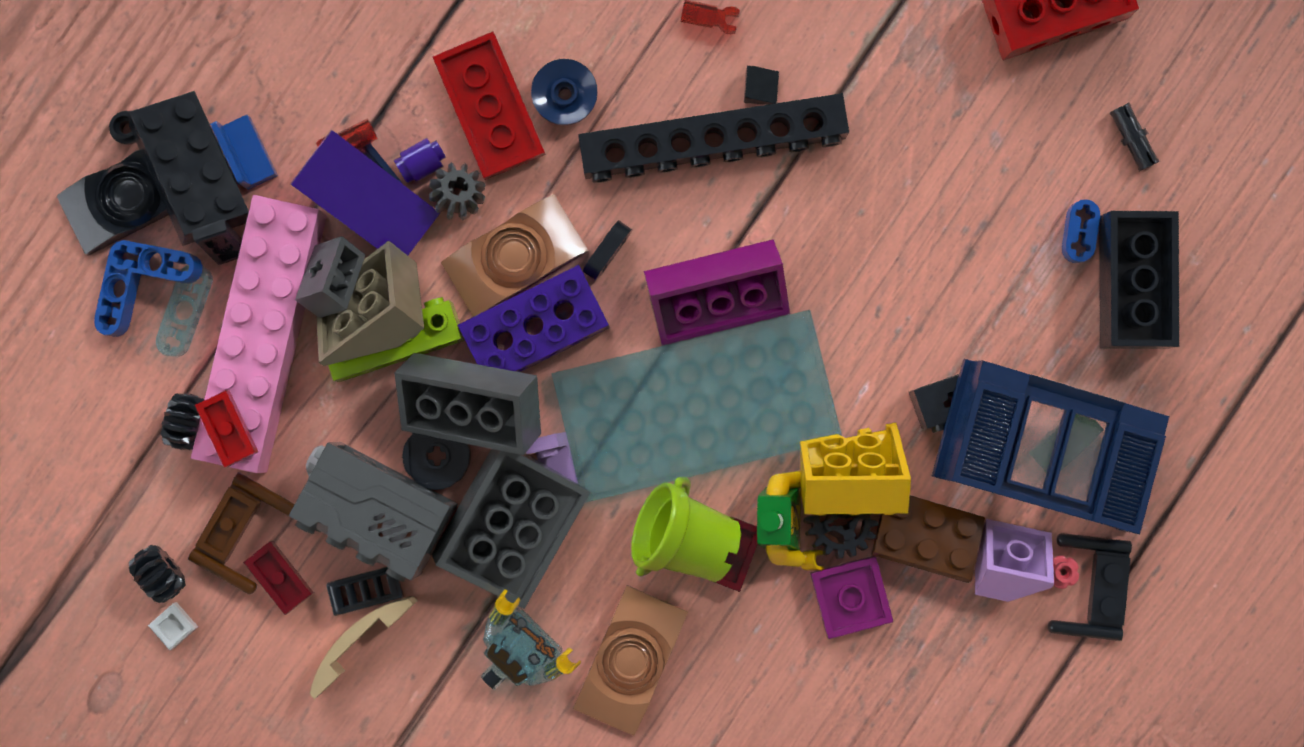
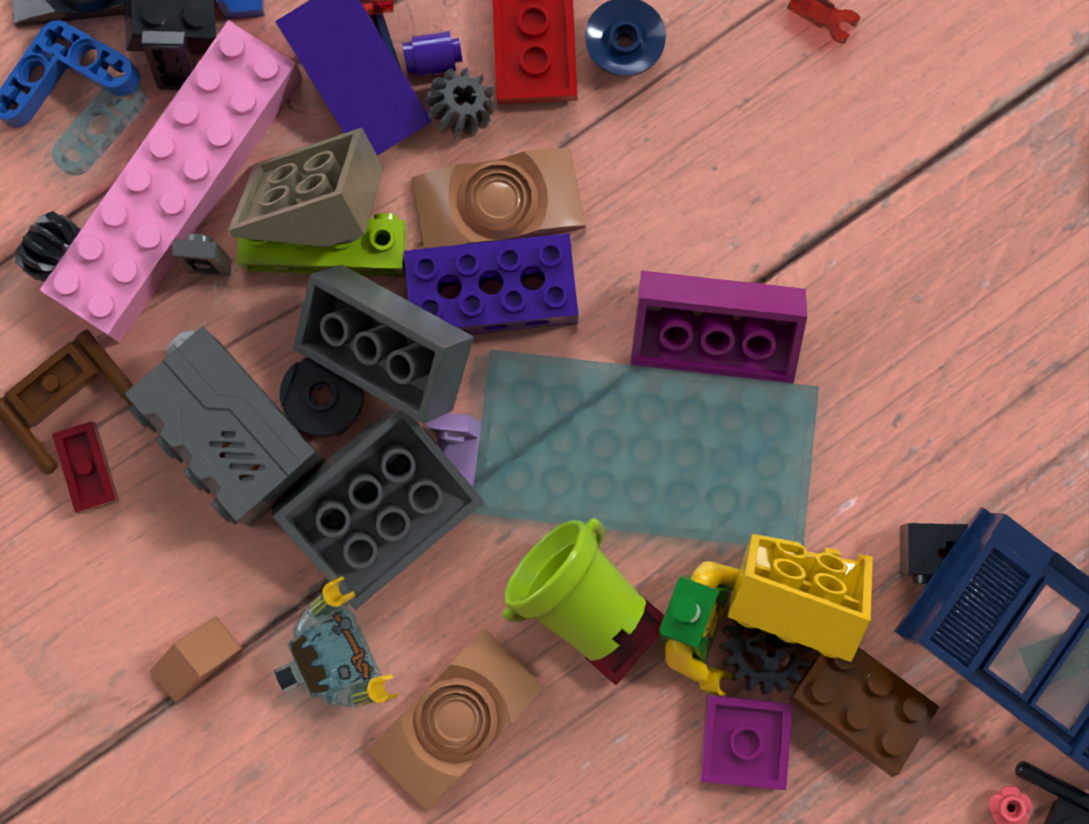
camera: 20 degrees right, 5 degrees down
red plate [195,390,258,468] -> none
dark grey brick [295,236,365,318] -> none
tan slope [310,596,418,699] -> none
black slope [326,567,404,616] -> none
black brick [578,93,849,183] -> none
black beam [583,220,633,281] -> none
black slope [744,65,779,105] -> none
lavender slope [975,519,1054,602] -> none
none -> nougat slope [150,617,243,703]
none -> dark grey plate [172,234,232,276]

